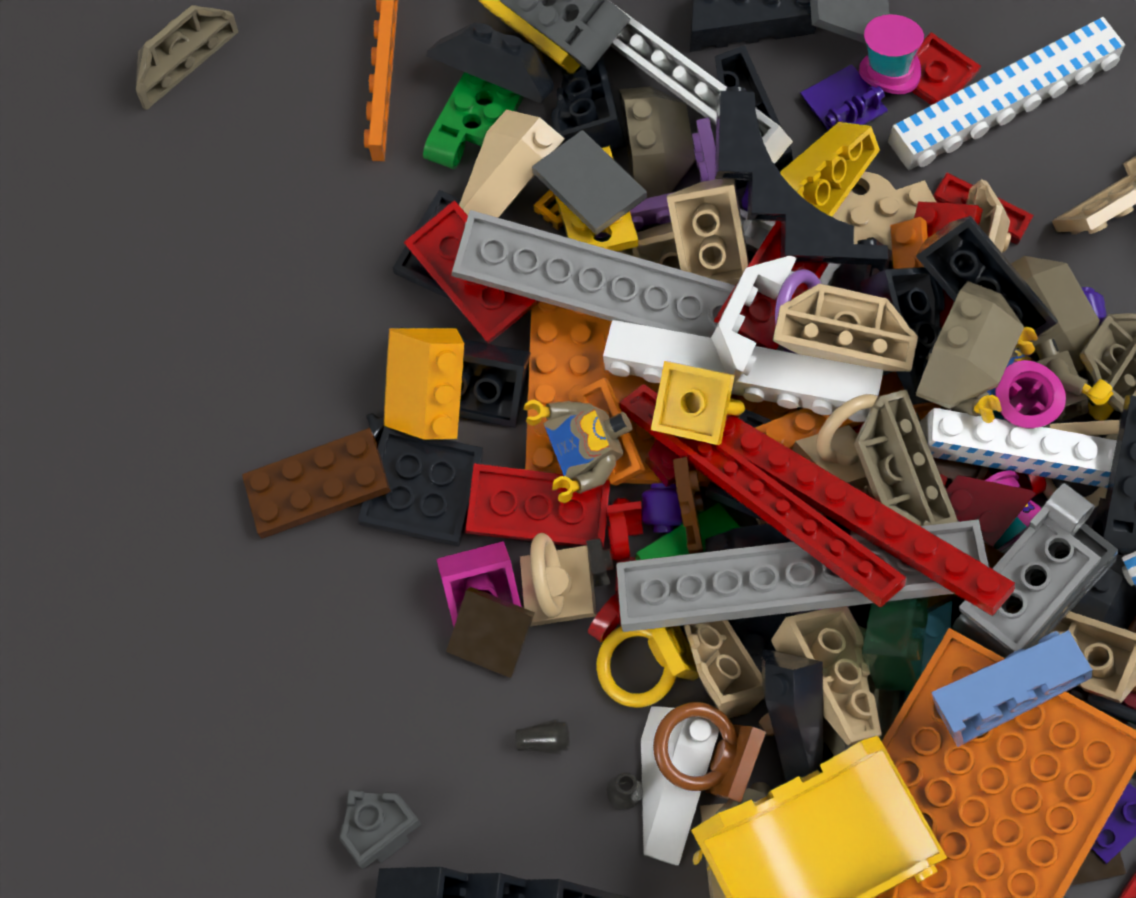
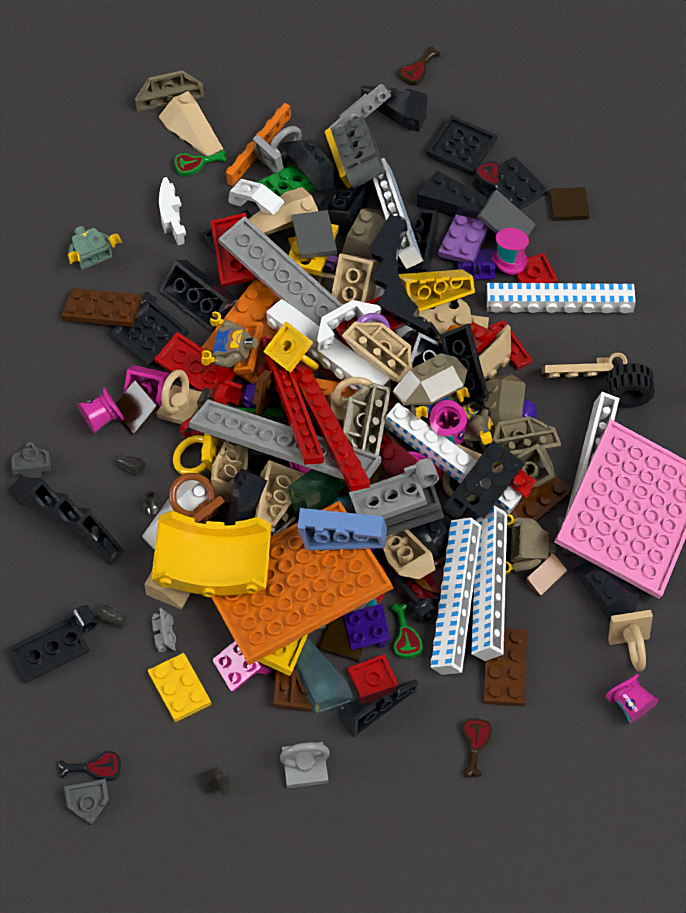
camera: 30 degrees right, 10 degrees down
light orange slope [383,328,464,439] -> none
none -> sand green torso [67,226,122,270]
none -> dark pink hat [77,387,124,435]
none -> tan wedge [159,91,223,156]
none -> white slope [159,177,186,245]
none -> green piece [174,149,227,177]
none -> white slope [228,179,284,215]
none -> light grey tile [253,126,302,173]
none -> medium lavender plate [438,214,490,265]

